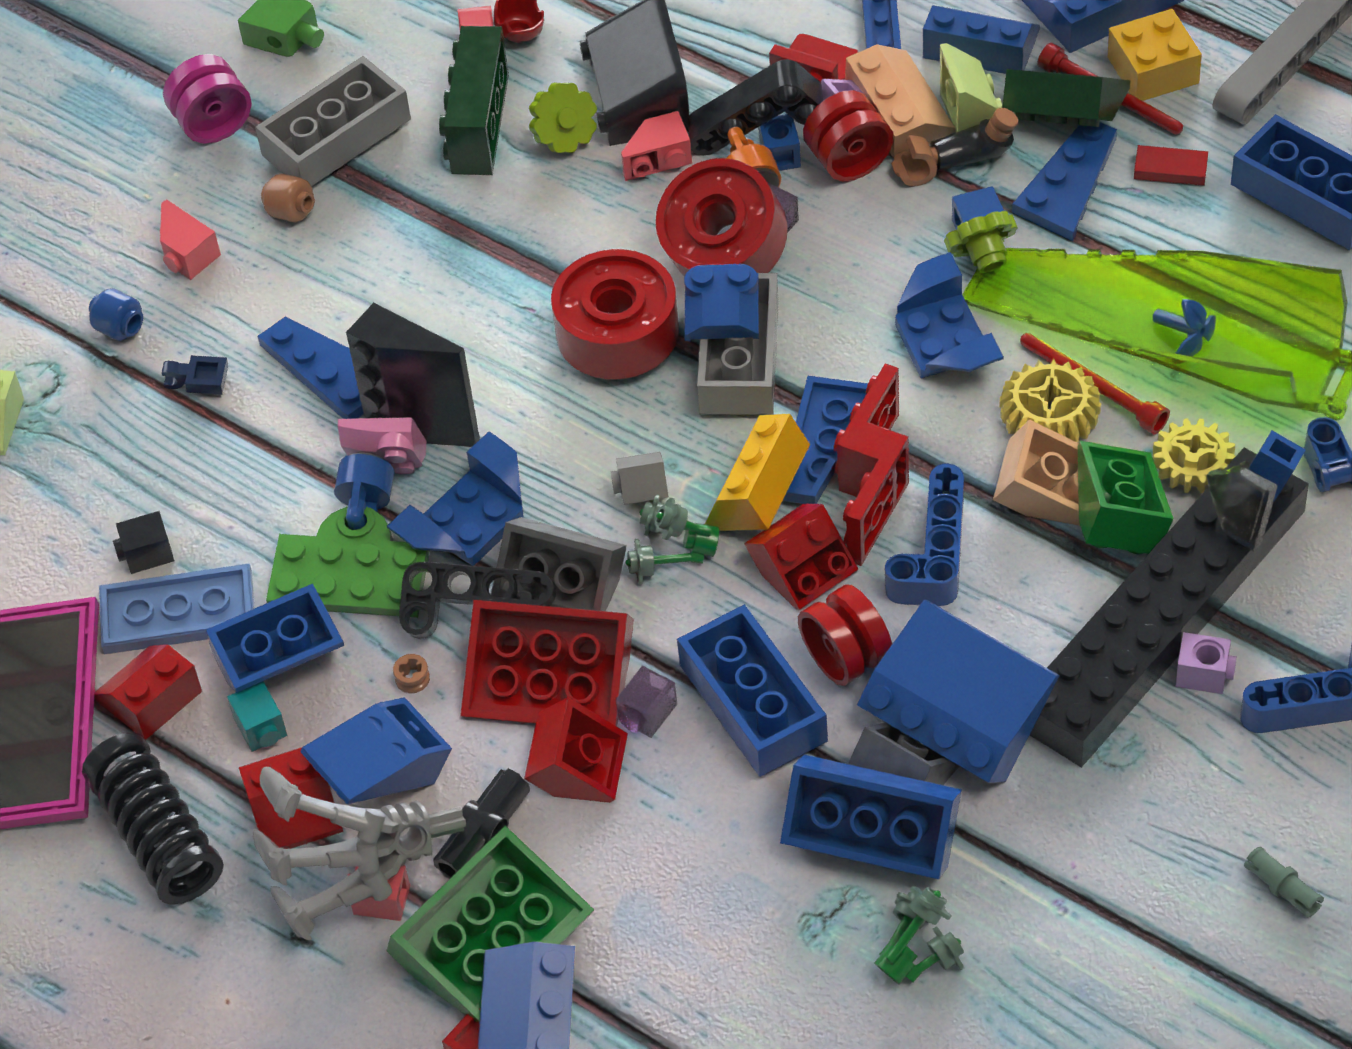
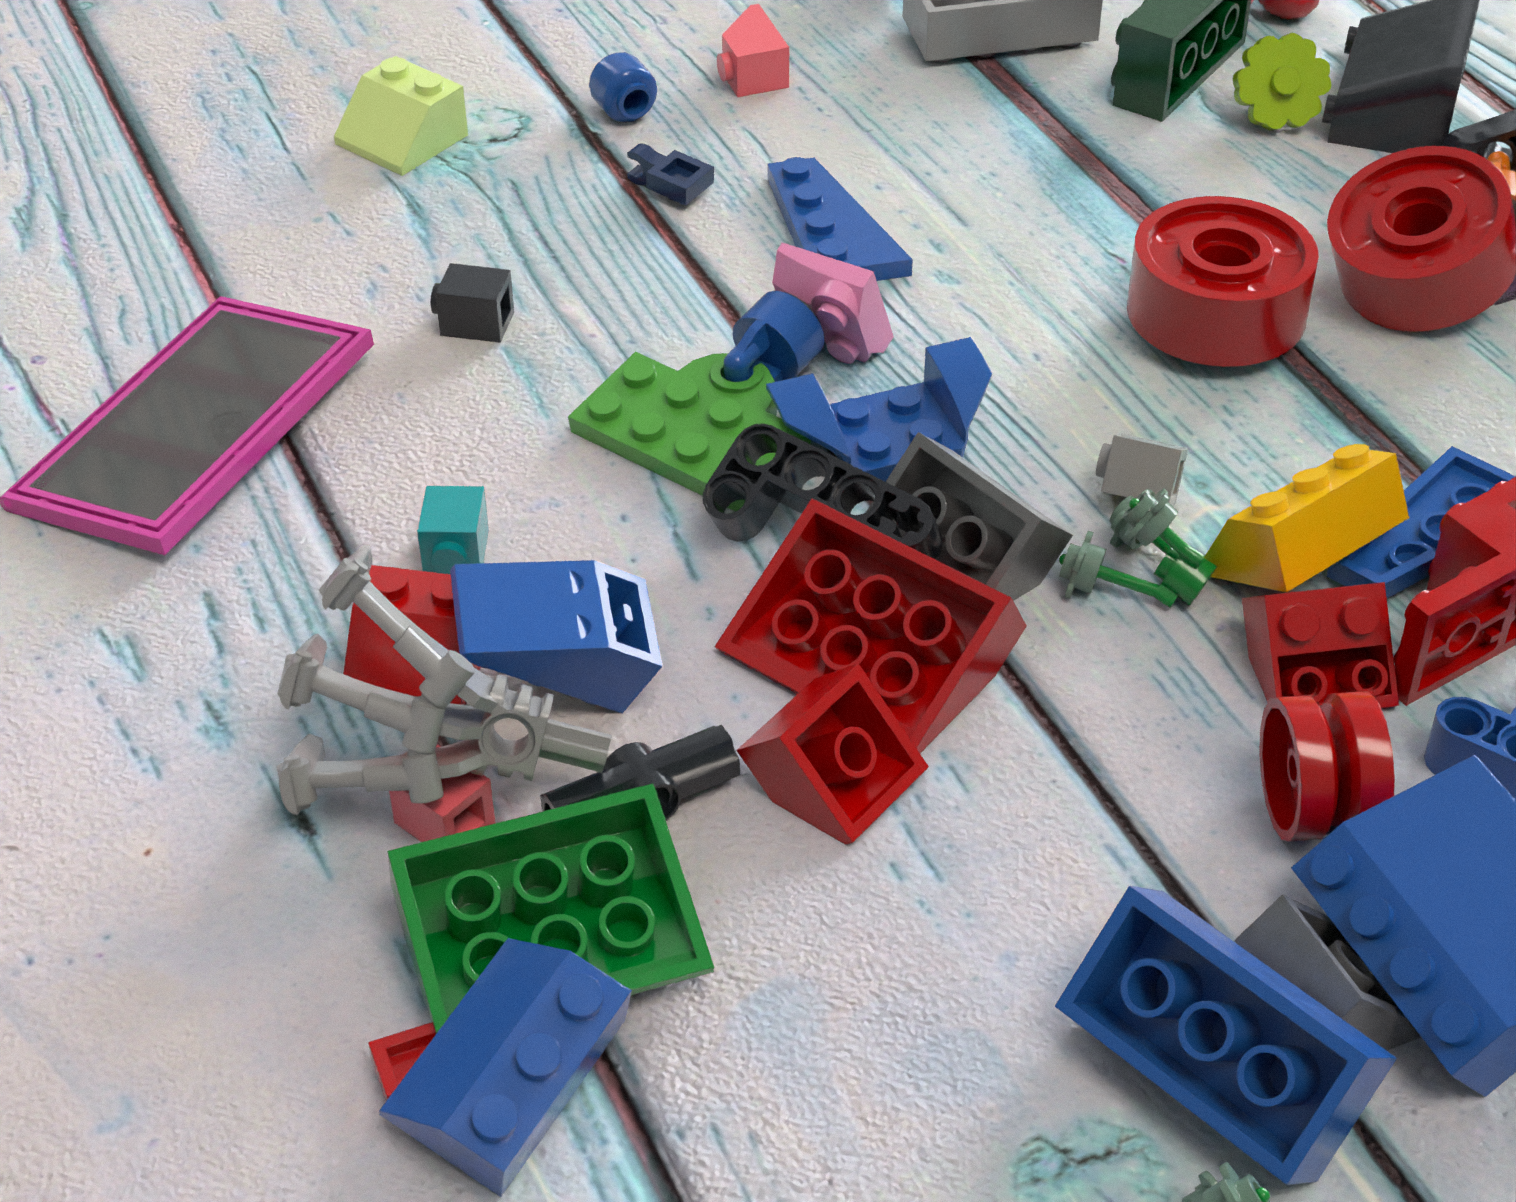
camera: 25 degrees right, 10 degrees down
black piece [82,733,224,905] -> none
red slope [94,644,202,740] -> none
medium blue tile [99,563,255,655] -> none
blue slope [206,584,344,693] -> none
nougat head [261,174,315,223] -> none
black slope [346,302,480,447] -> none
nougat bush [393,654,430,694] -> none
clear purple brick [616,666,677,738] -> none
coral slope [621,111,692,181] -> none
blue brick [677,604,828,777] -> none
blue slope [684,264,759,341] -> none
light grey brick [697,273,779,415] -> none

